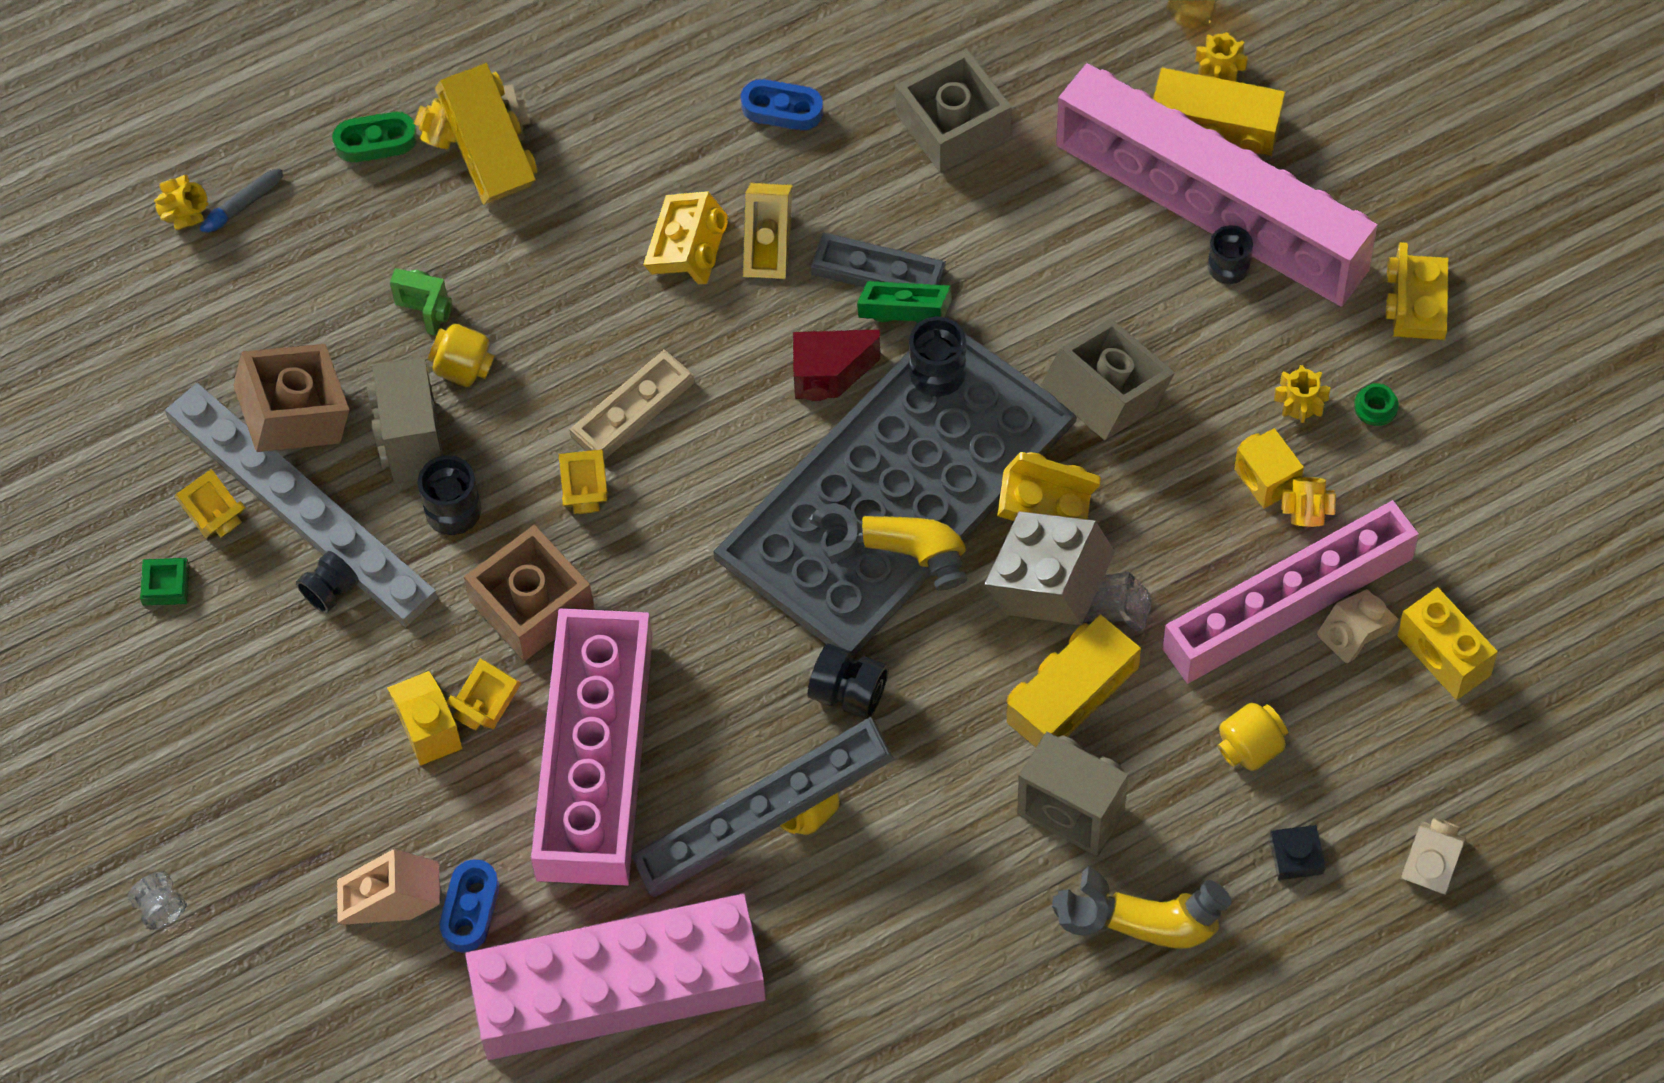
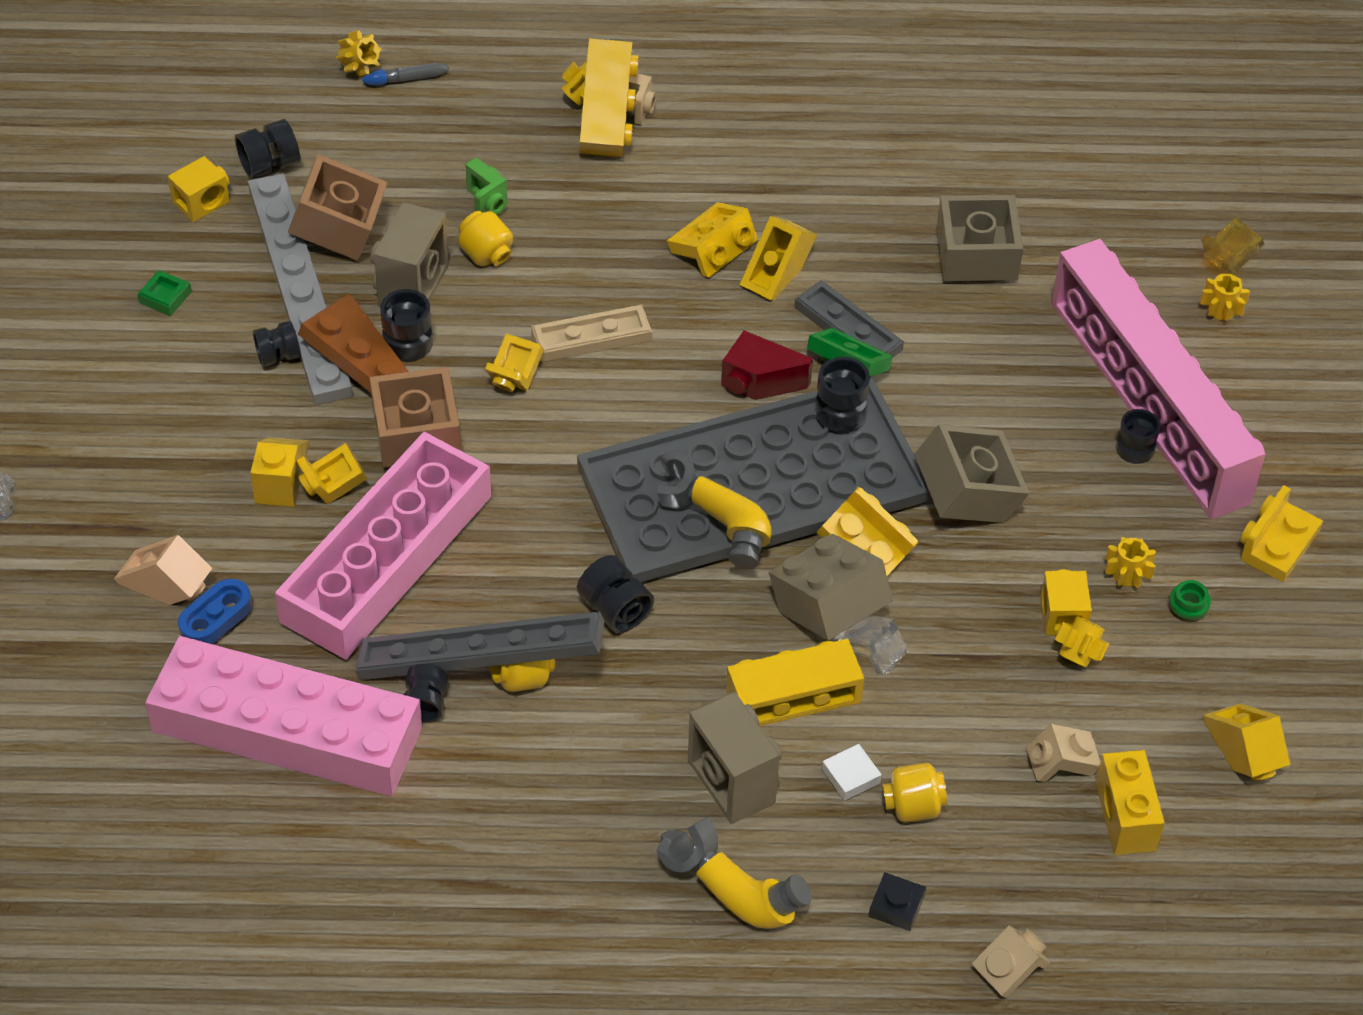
camera: 25 degrees right, 10 degrees down
yellow bracket [174,469,246,539] -> none
green plate [332,112,417,163] -> none
blue plate [741,79,823,130] -> none
yellow brick [1153,67,1285,156] -> none
bright pink brick [1163,500,1419,684] -> none
none -> yellow brick [168,156,230,222]
none -> black wheel [234,118,301,180]
none -> dark orange wing [298,293,409,393]
none -> black wheel [403,664,449,723]
none -> white tile [822,744,882,801]
none -> yellow slope [1203,703,1291,780]

